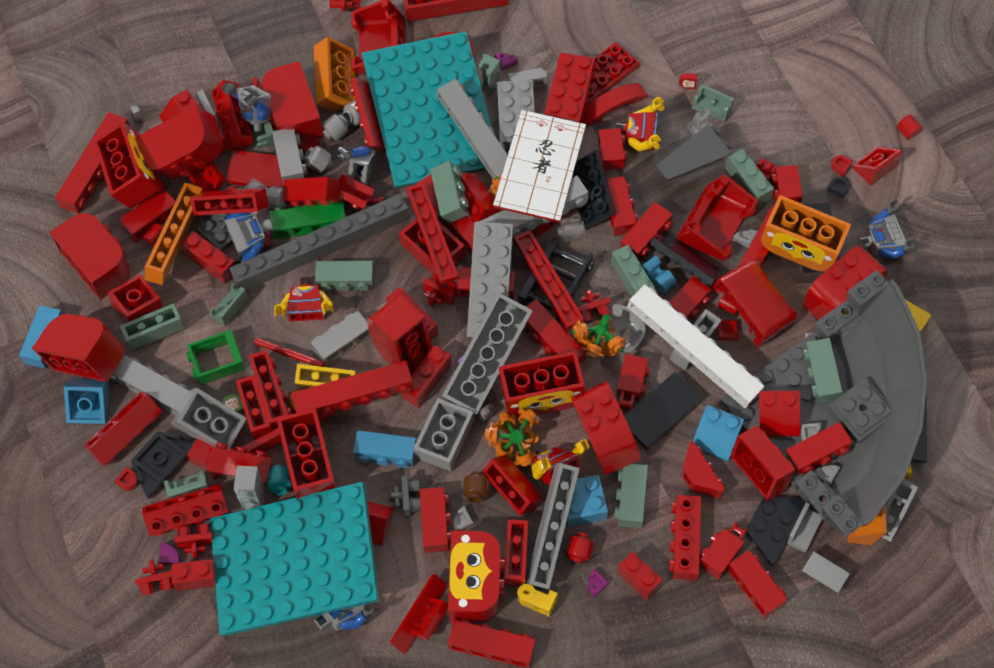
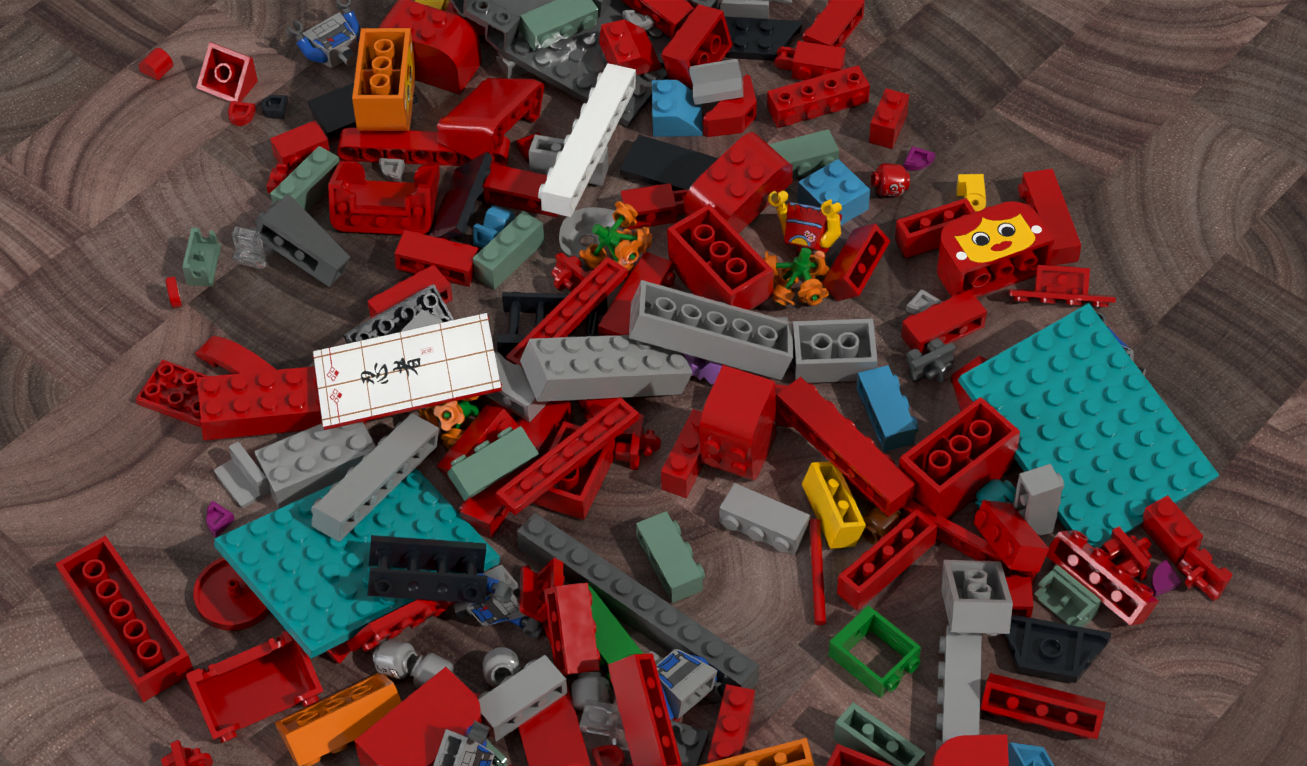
camera: 115 degrees left, 10 degrees down
red tile [114,466,139,491] -> none
sand green hinge [209,283,248,326] -> none
tile [222,394,244,413] -> none
red brick [236,375,272,440] -> none
torso [274,277,334,322] -> none
reddish brown head [463,471,489,503] -> none
sand green hinge [479,53,500,95] -> none
light grey brick [525,463,580,589] -> none
red brick [598,128,627,170] -> none
torso [616,97,665,152] -> none
none -> black fence [367,535,488,604]
none -> light grey panel [689,59,743,105]

